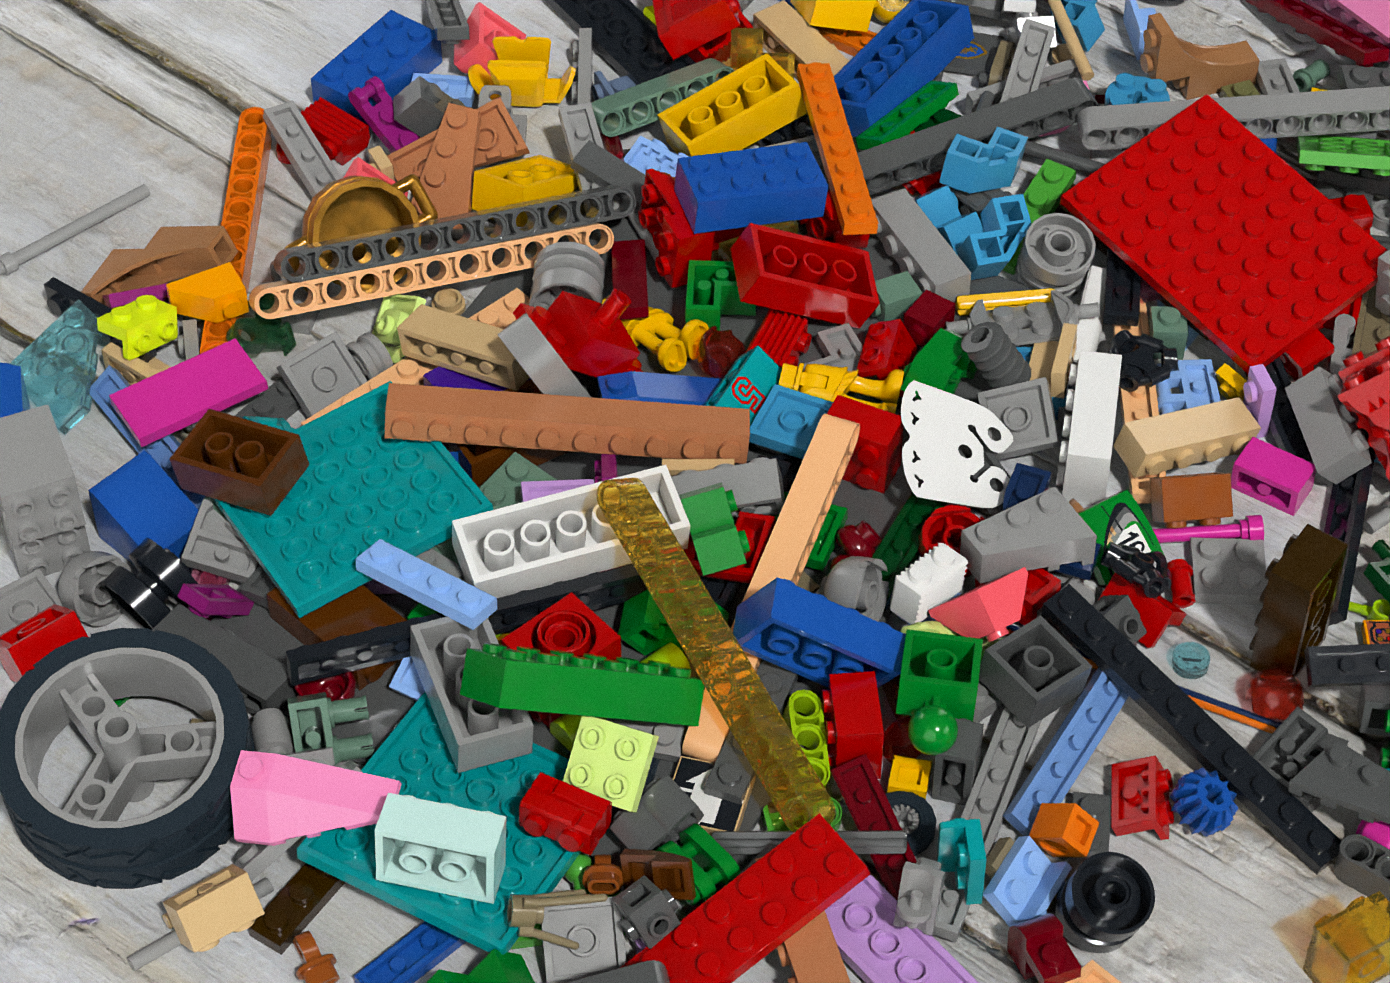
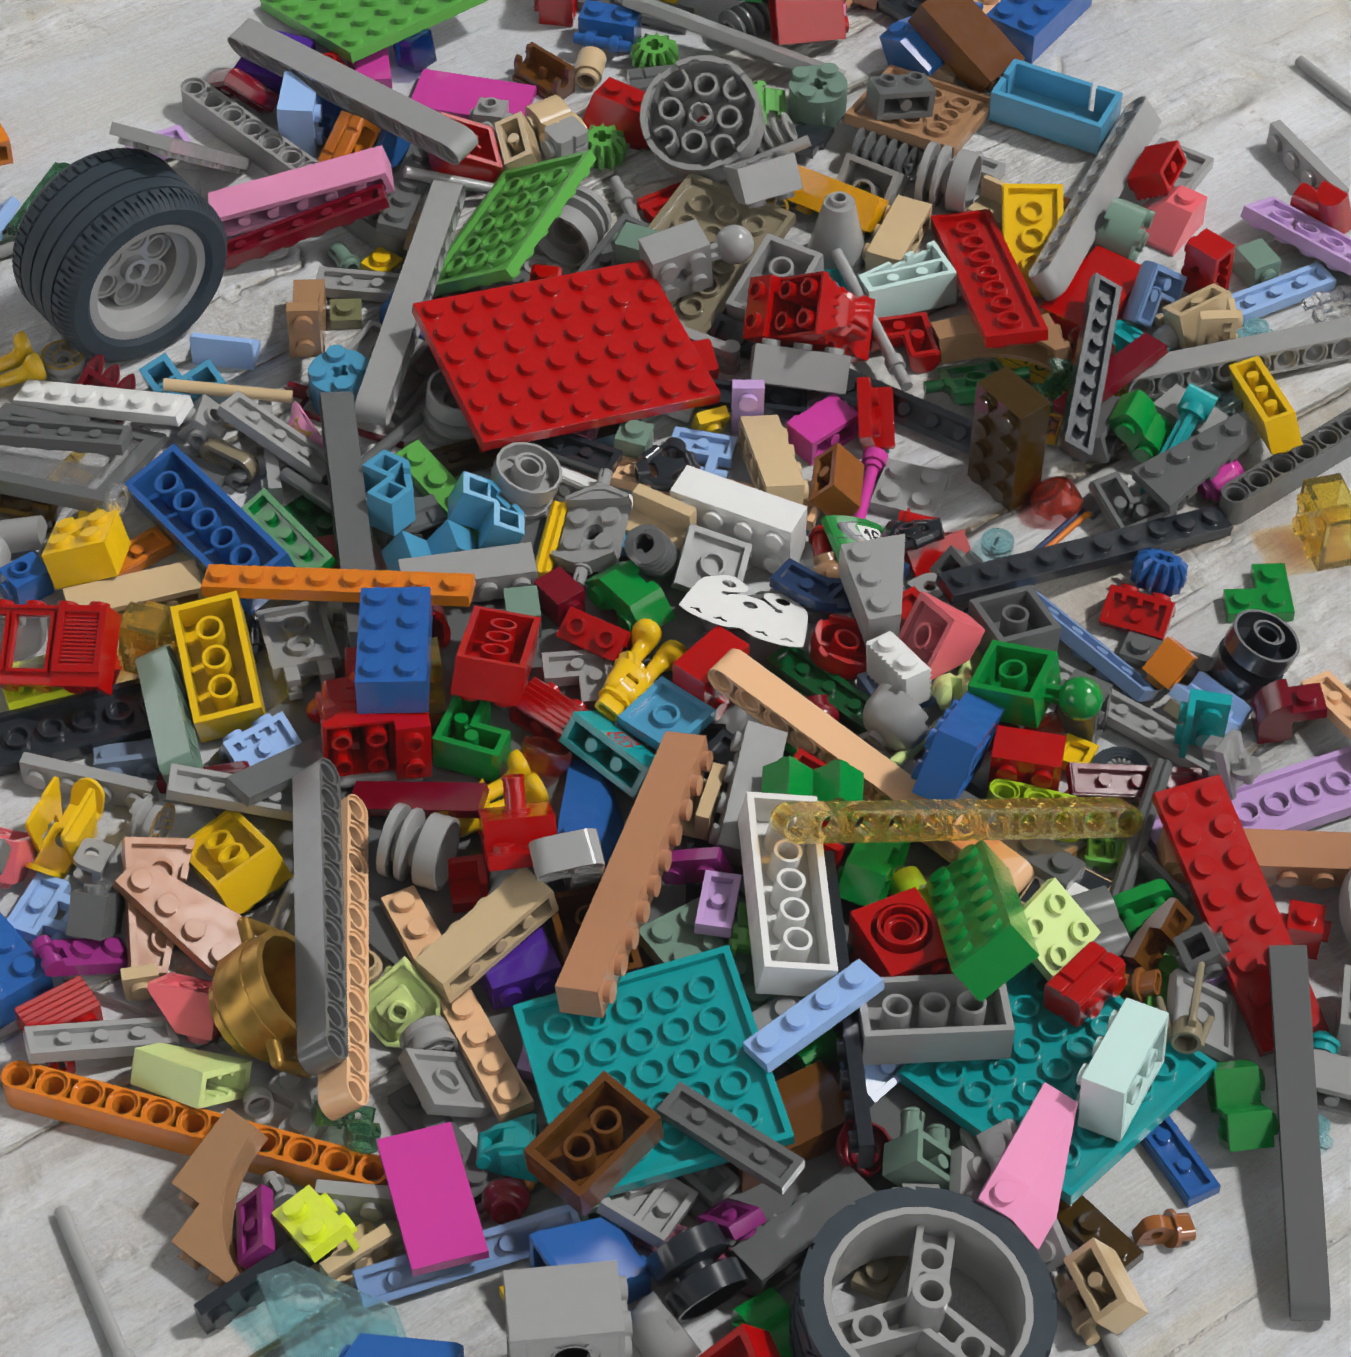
camera: 75 degrees left, 0 degrees up
light orange slope [166,262,249,323] -> none
none -> light grey wheel [124,793,176,838]
none -> yellowish green slope [130,1043,252,1109]
none -> dark grey plate [657,1082,805,1195]
none -> red bracket [857,377,896,450]
none -> green plate [1222,563,1295,623]

